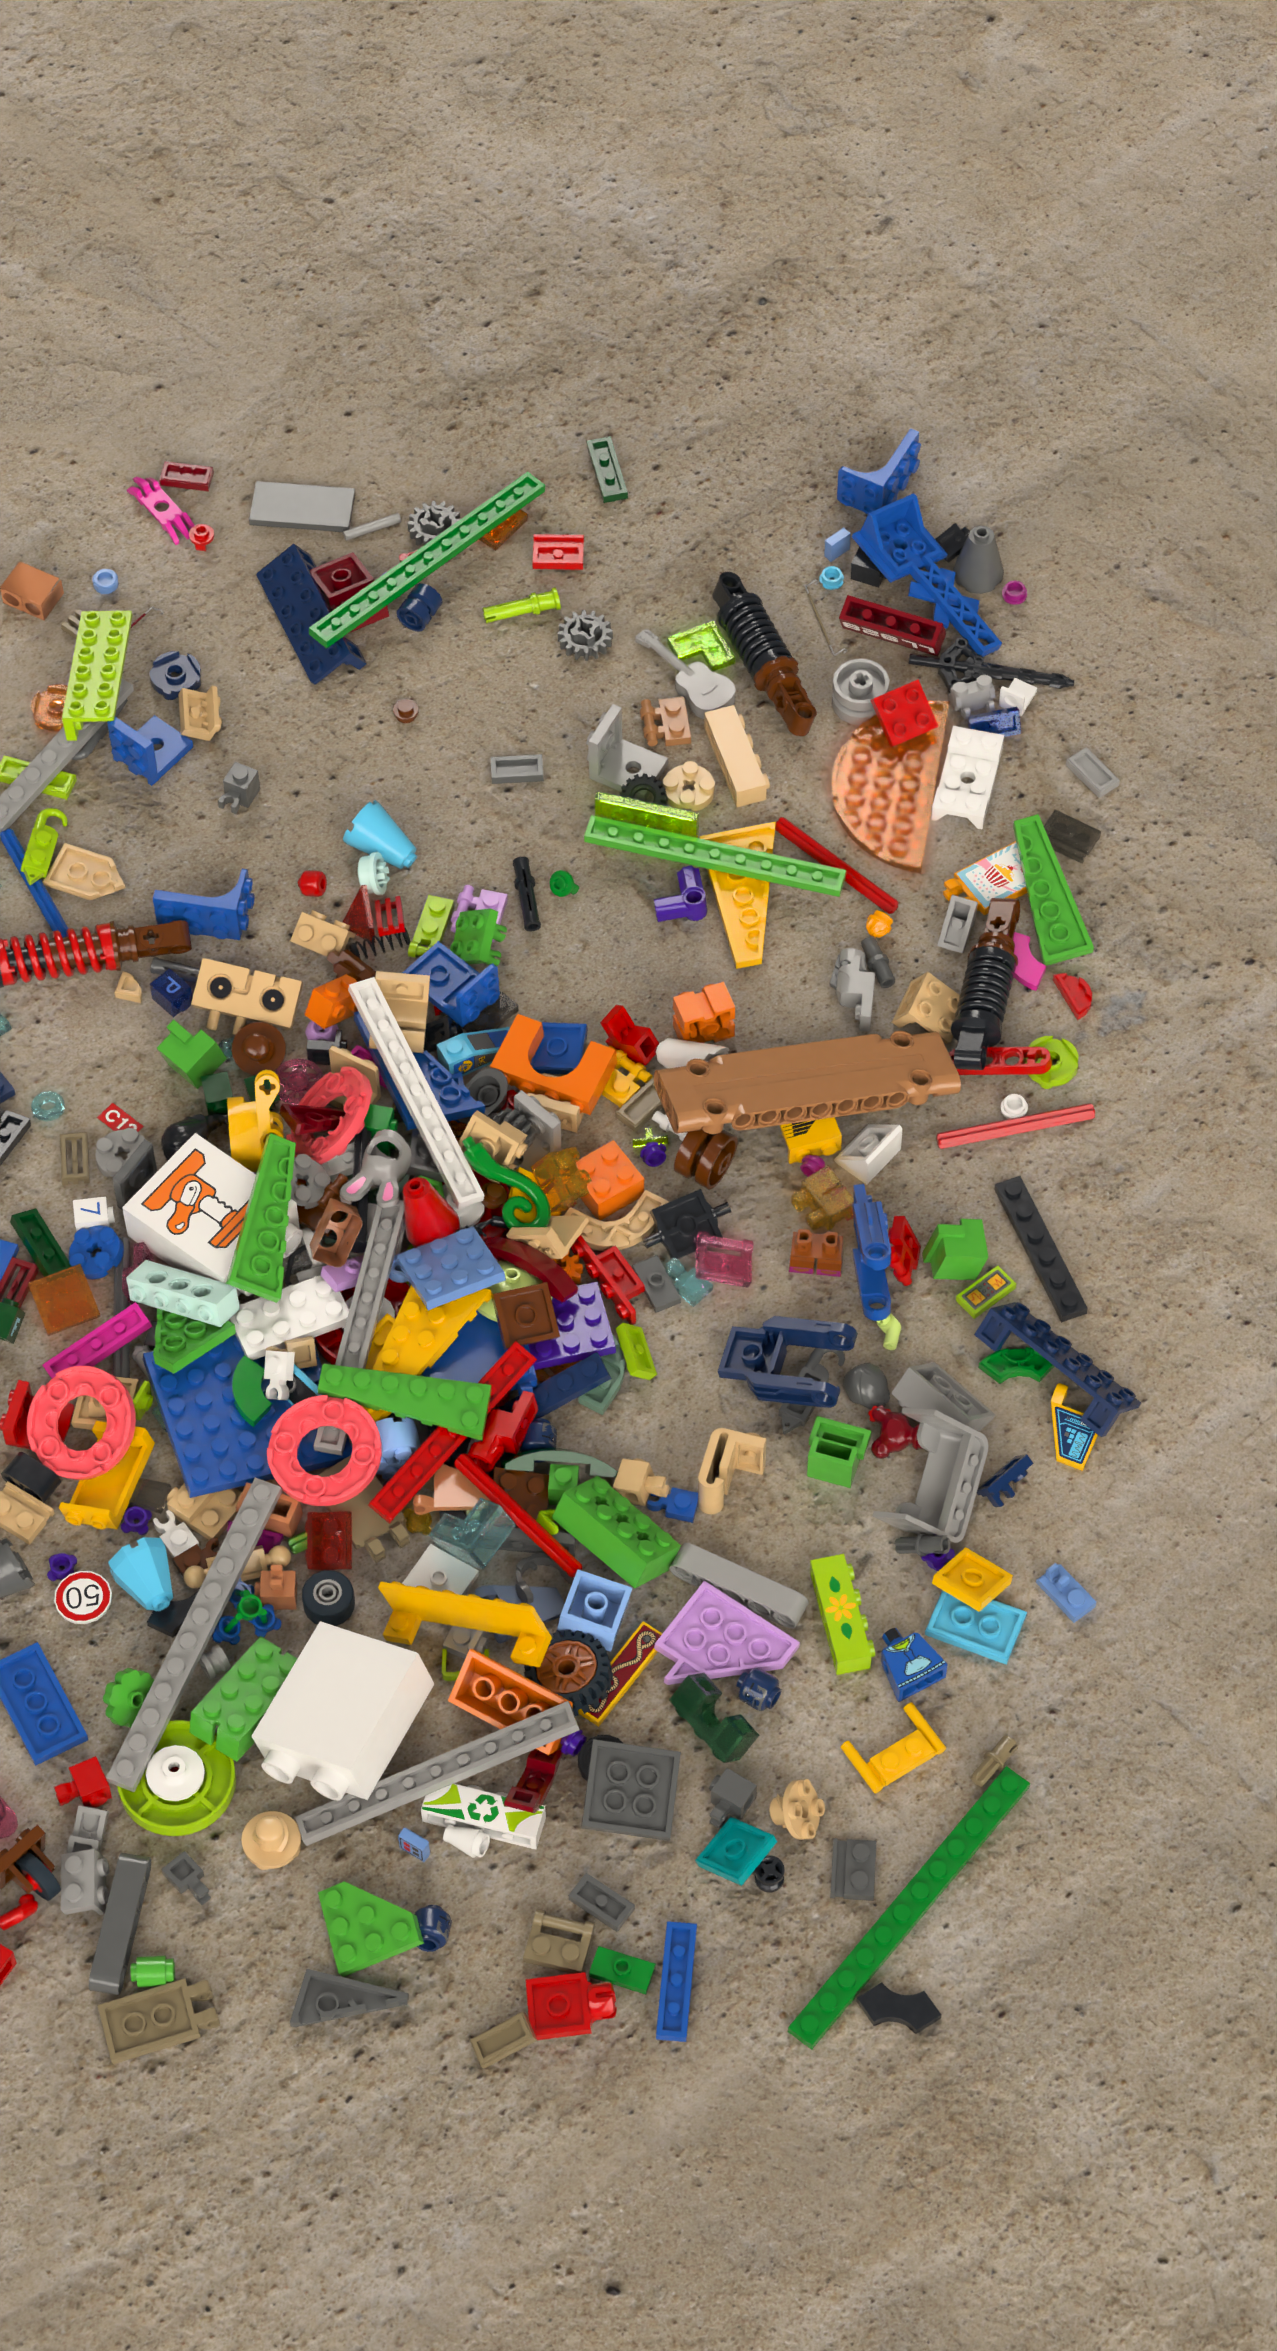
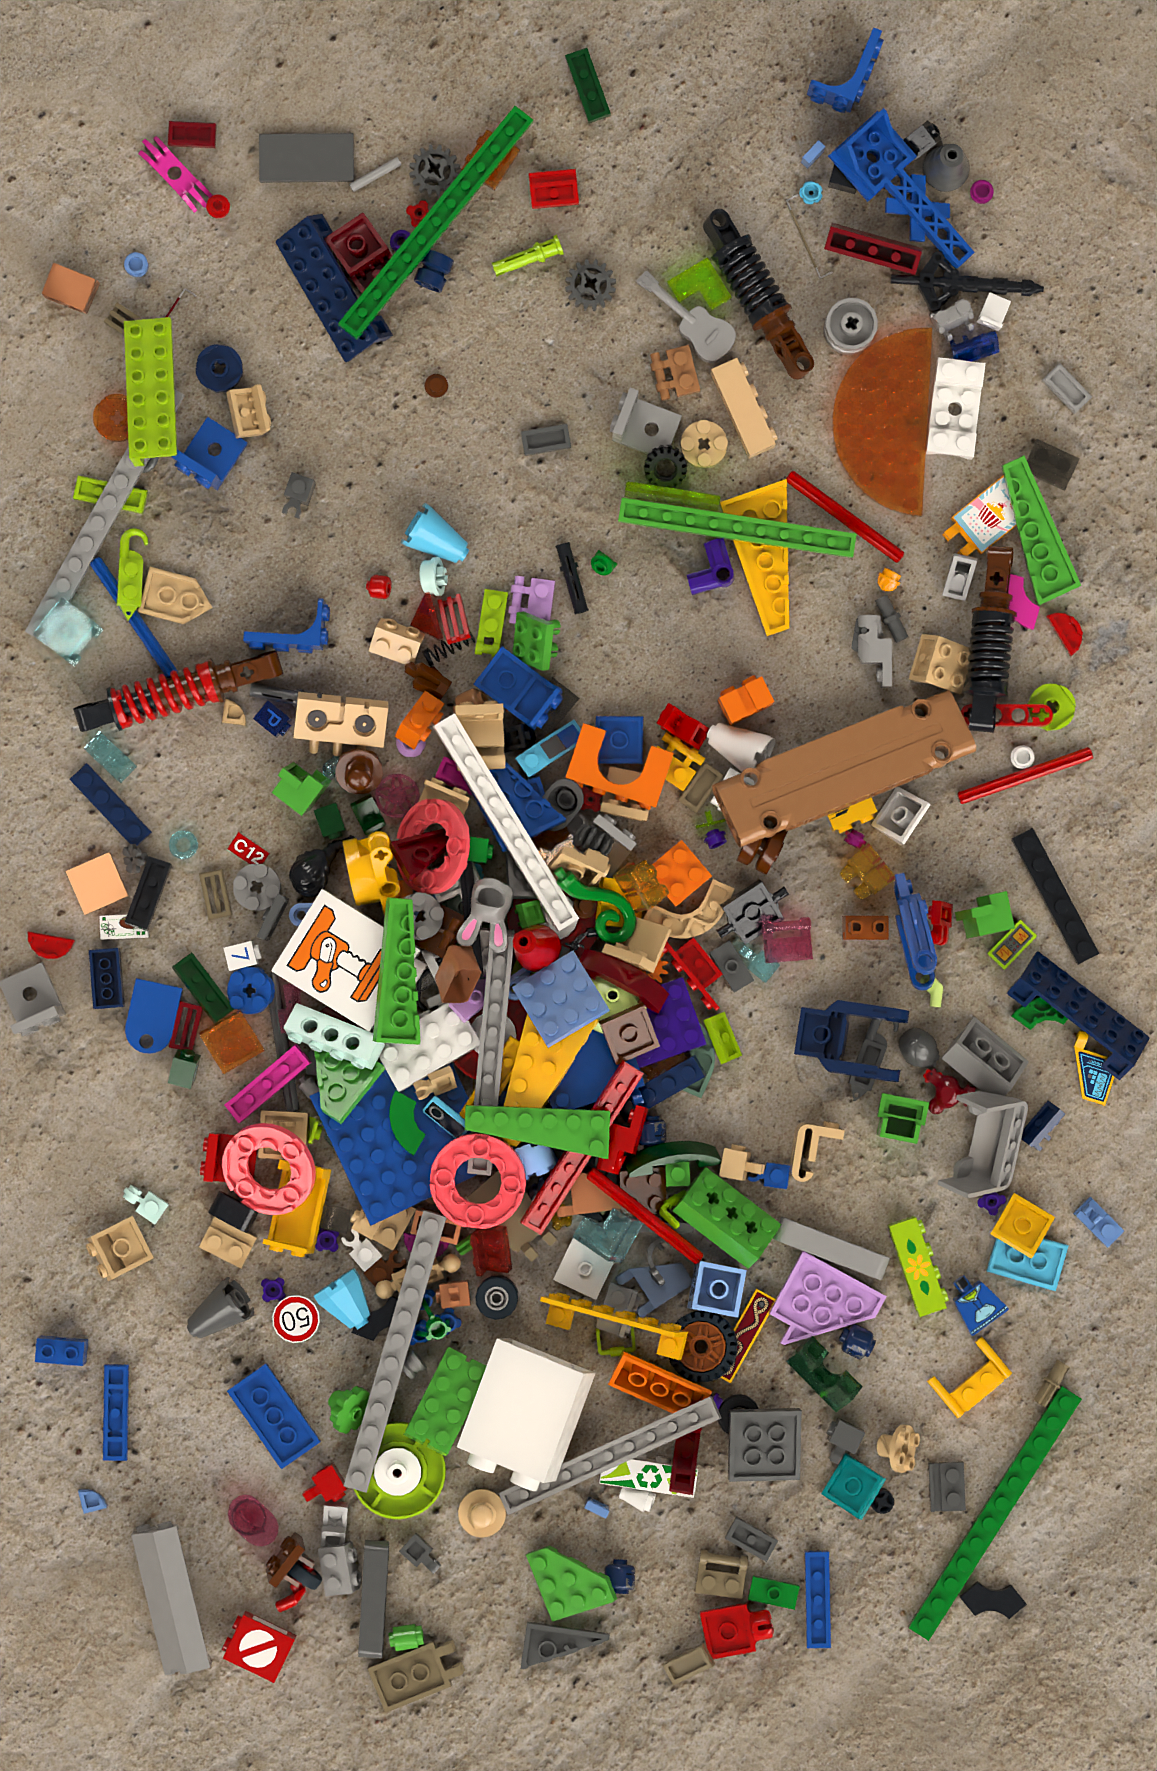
camera: 10 degrees left, 30 degrees up
white plate [264,1350,295,1400] -> none
black bracket [306,1029,348,1065] -> none
red plate [870,679,939,747] -> none
dark grey axle [894,1534,950,1556] -> none

